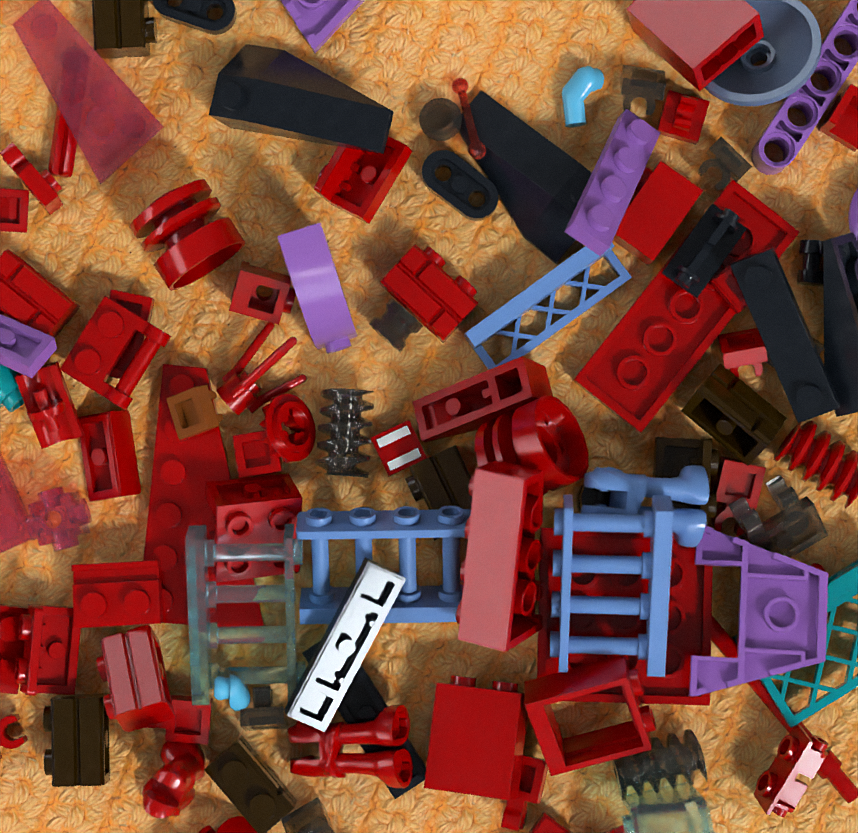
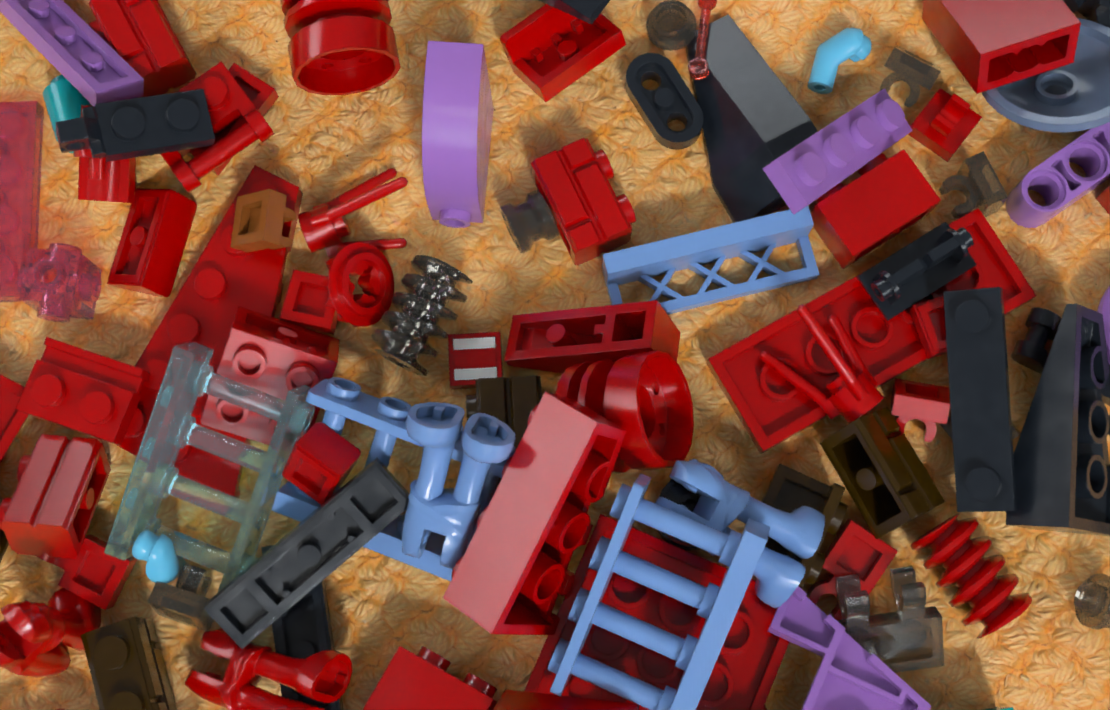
camera: 30 degrees right, 10 degrees down
red brick [229,261,296,325] -> none
none -> black hinge [56,89,215,162]
none -> red slope [281,422,361,504]
none -> medium blue piece [402,402,515,569]
none -> red plant [760,304,884,424]

